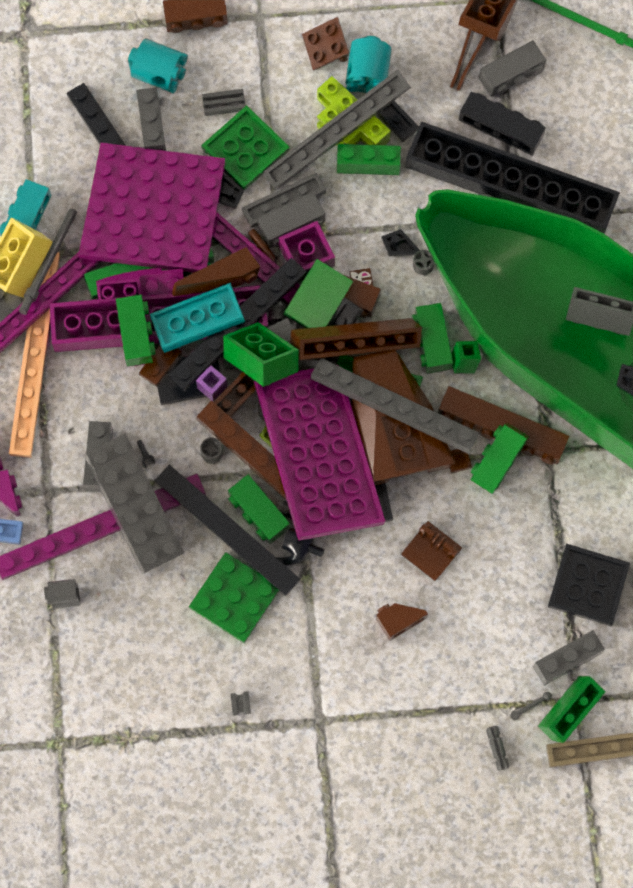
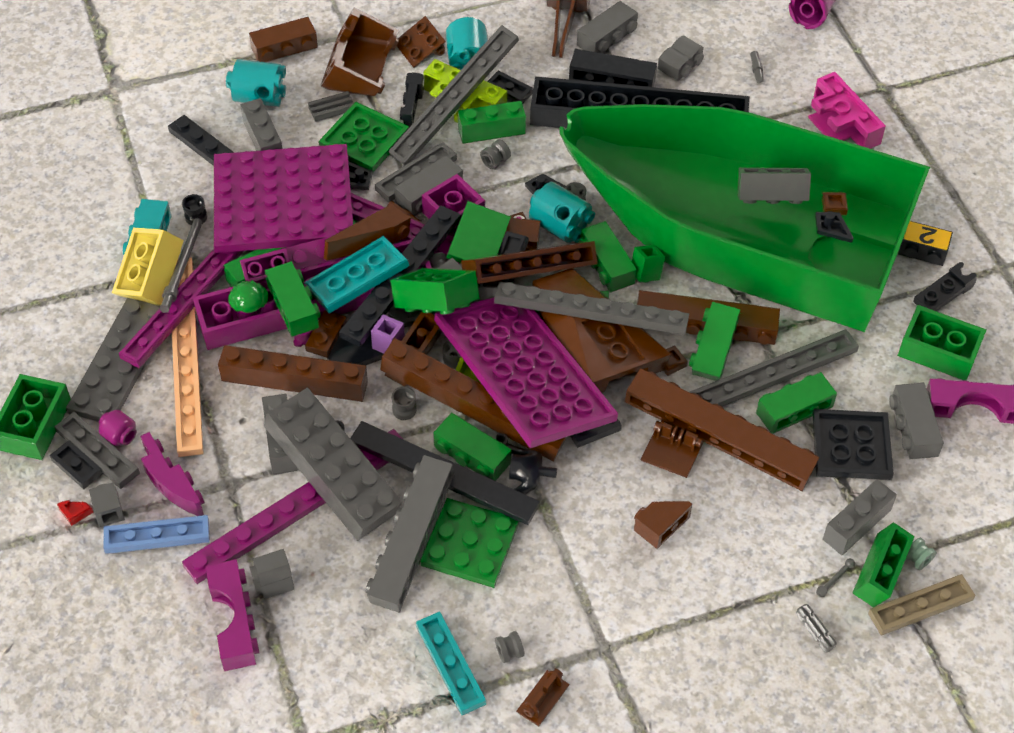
camera: 15 degrees left, 20 degrees down
none -> black wheel [182,194,207,225]
none -> magenta arch [205,559,260,672]
none -> reddish brown brick [218,345,368,402]
none -> green hair [228,280,268,313]
none -> reddish brown windscreen [321,7,399,96]
none -> dark grey brick [366,455,455,613]
none -> black plate [400,72,424,128]
none -> teal plate [416,611,486,716]
none -> dark grey wheel [480,139,511,169]
none -> reddish brown hinge [516,668,570,727]
none -> teal cylinder [529,182,596,243]
none -> reddish brown brick [625,368,819,492]
none -> dark grey brick [657,35,704,81]
none -> dark grey plate [689,329,859,407]
none -> green brick [756,372,837,434]
none -> sand green wheel [906,537,937,570]

